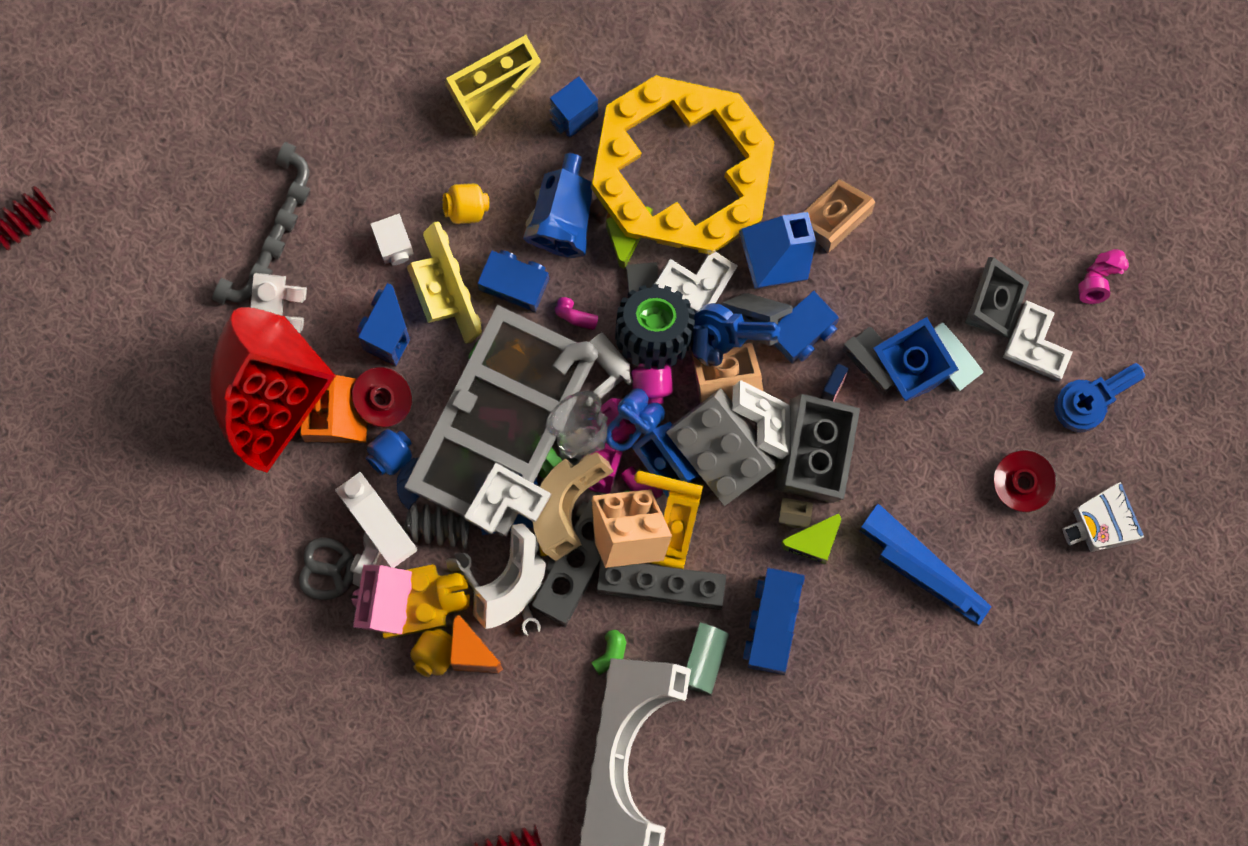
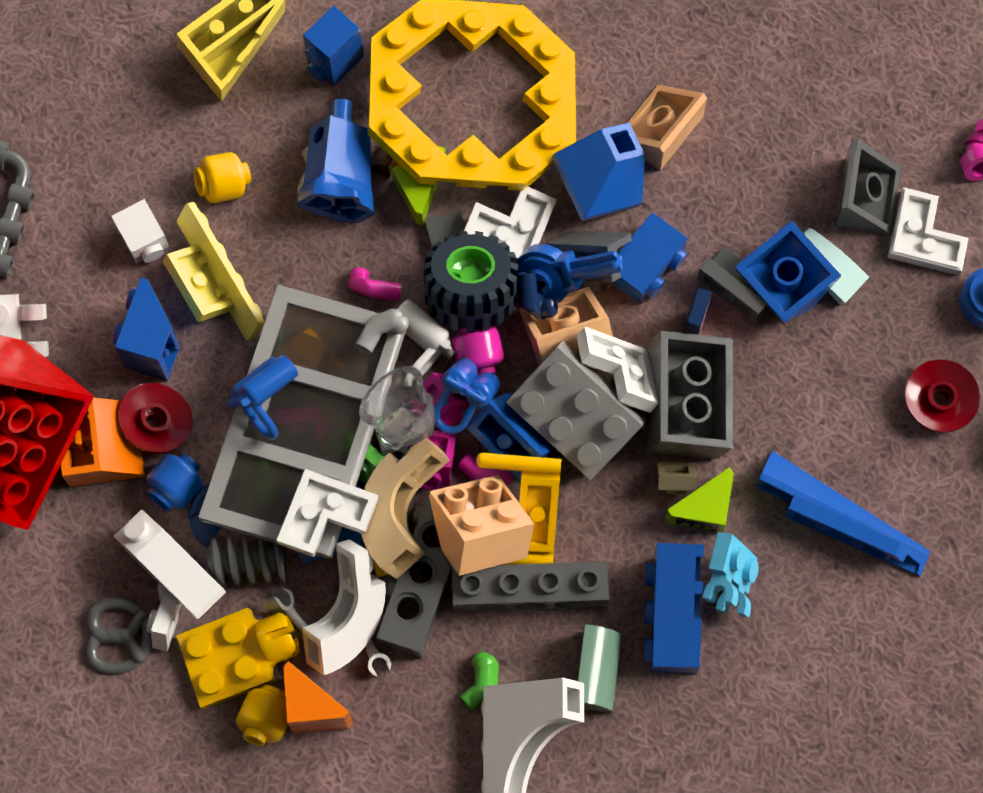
camera: 10 degrees left, 5 degrees down
bright pink brick [352,565,412,634] -> none
blue brick [478,250,549,312] -> none
none -> blue piece [226,354,298,440]
none -> medium azure plate [702,532,759,618]

